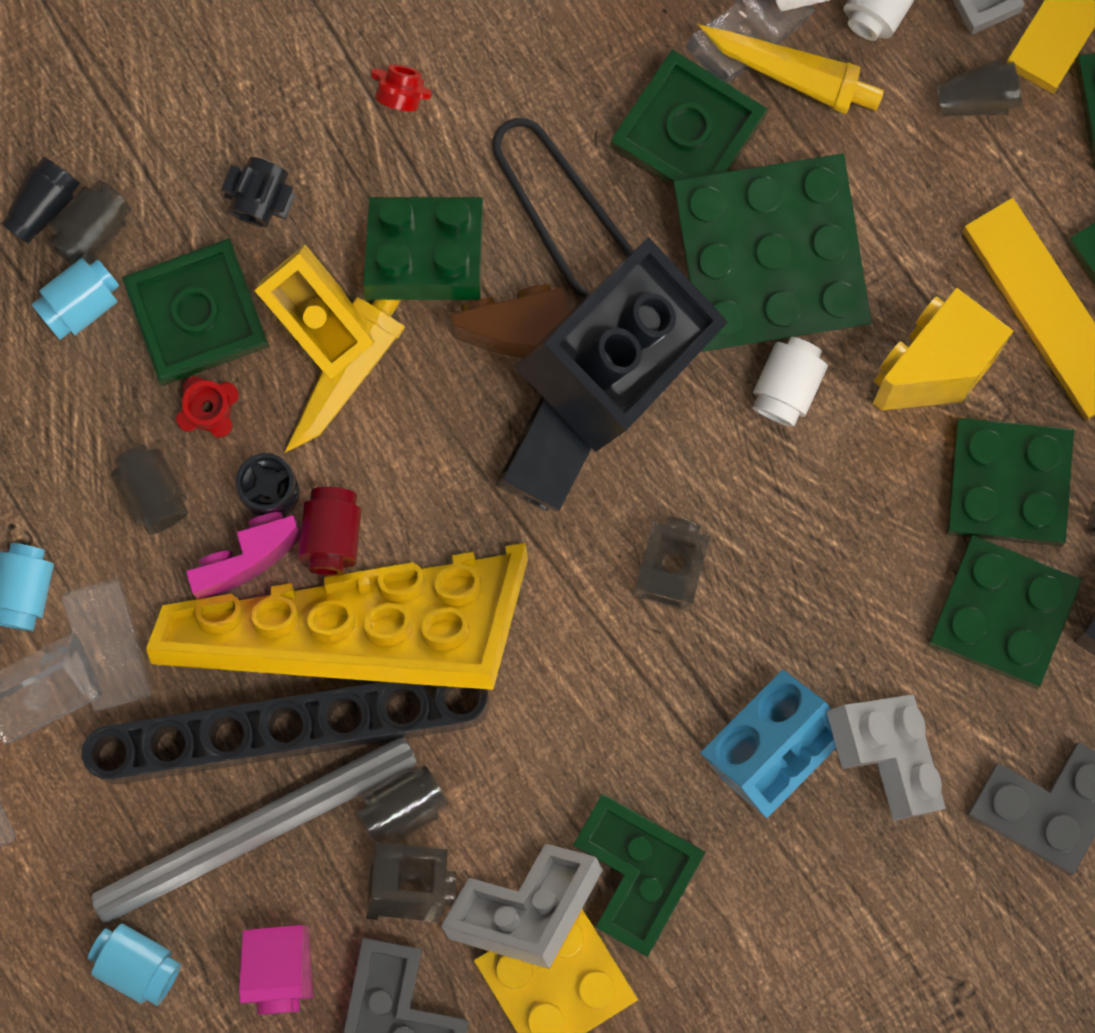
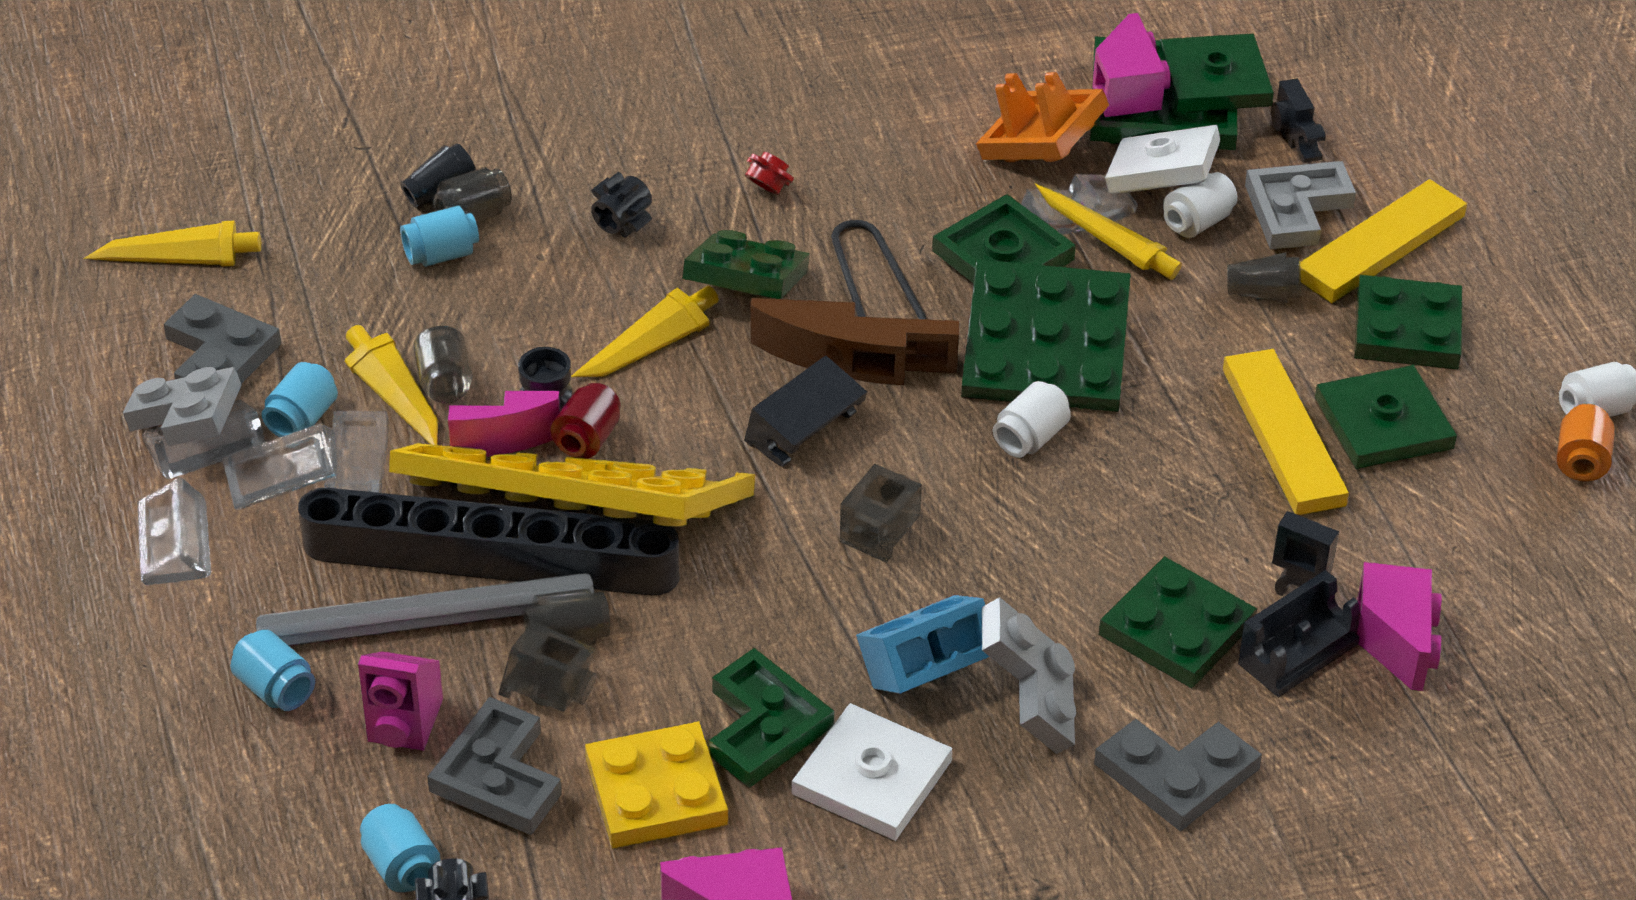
camera: 10 degrees right, 35 degrees down
dark green plate [122,238,270,386] -> none
red plate [176,376,239,438] -> none
yellow slope [255,244,375,379] -> none
light grey plate [441,843,603,969] -> none
black slope [515,237,728,452] -> none
yellow slope [873,288,1013,411] -> none
dark green plate [946,418,1074,547] -> none
none -> yellow bar [344,325,438,445]
none -> white plate [792,703,953,841]

